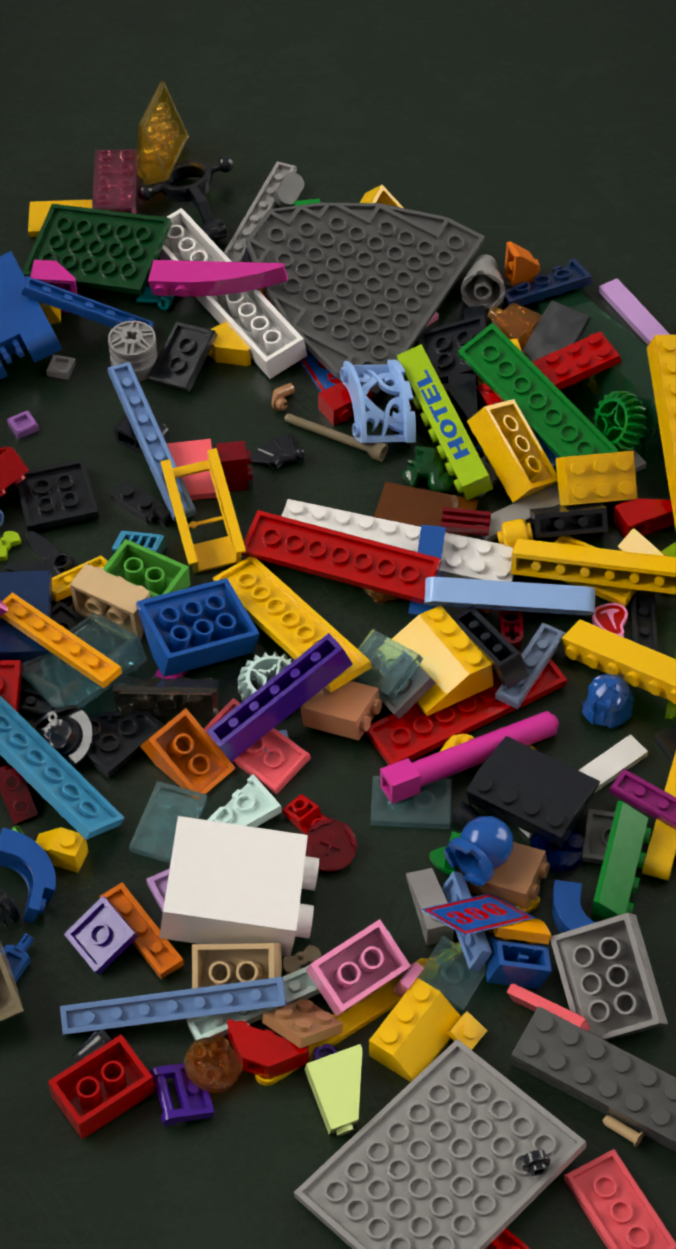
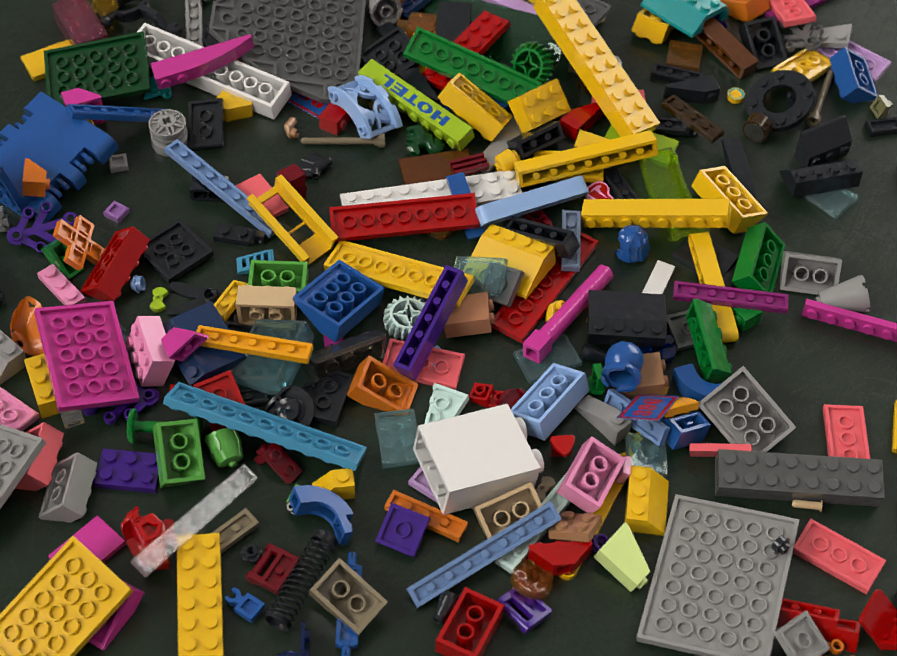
camera: 30 degrees left, 0 degrees up
yellow plate [446,1011,488,1050] -> none
none -> light blue slope [511,363,590,441]
none -> red tile [550,435,575,457]

